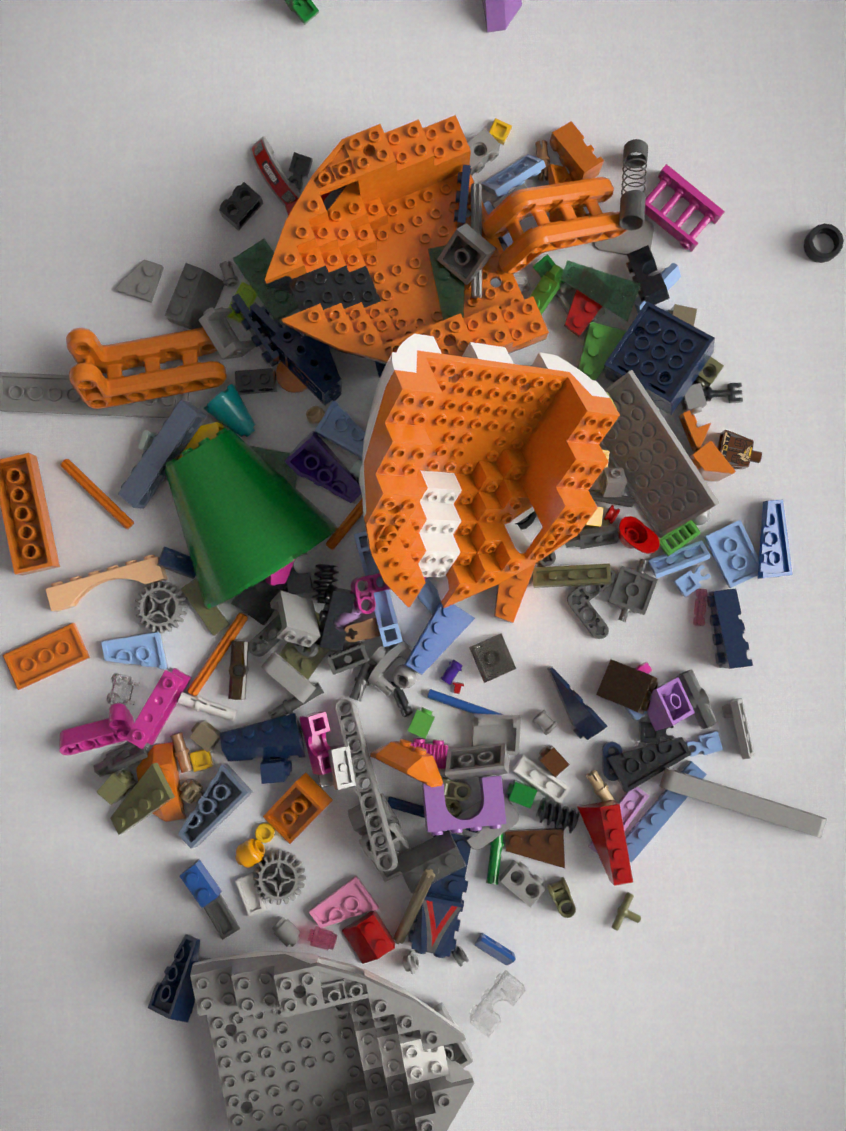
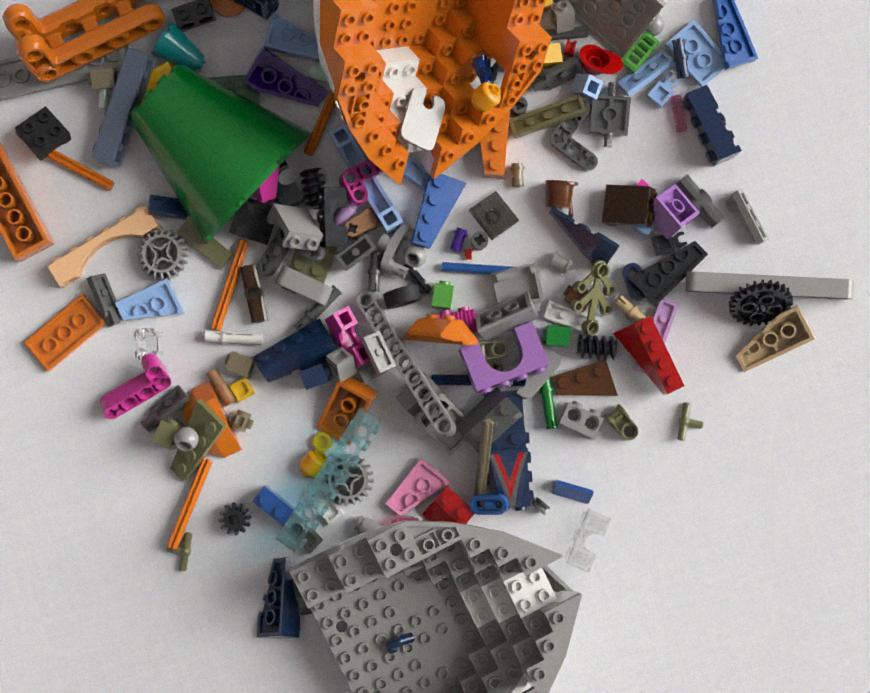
camera: 10 degrees left, 0 degrees up
dark pink fence [125,668,192,749] -> none
sand blue wedge [178,764,253,849] -> none
tan plate [306,406,325,424] -> none
light grey plate [403,951,419,974] -> none
medium blue plate [626,761,707,863] -> none
light blue plate [685,731,723,757] -> none
none -> black brick [15,106,71,161]
none -> dark tan brick [87,68,117,89]
none -> dark grey hinge [87,273,120,327]
none -> olive piece [166,532,192,571]
none -> orange axle [167,458,212,550]
none -> light grey piece [174,427,199,452]
none -> black gear [218,502,252,536]
none -> clear light blue brick [275,407,382,552]
none -> light grey brick [326,347,357,382]
none -> black tyre [383,284,422,309]
none -> dark blue arm [385,632,415,653]
none -> piece [399,87,446,151]
none -> blue plate [470,494,509,515]
none -> light orange head [471,82,501,112]
none -> dark grey bush [471,231,488,251]
none -> clear blue cone [472,54,492,84]
none -> dark tan pin [510,163,525,187]
none -> reddish brown hat [545,180,578,217]
none -> light blue brick [570,74,603,100]
none -> olive plant [570,260,616,336]
none -> dark blue pin [672,38,690,79]
none -> black gear [728,279,793,326]
none -> tan wedge [735,305,815,372]

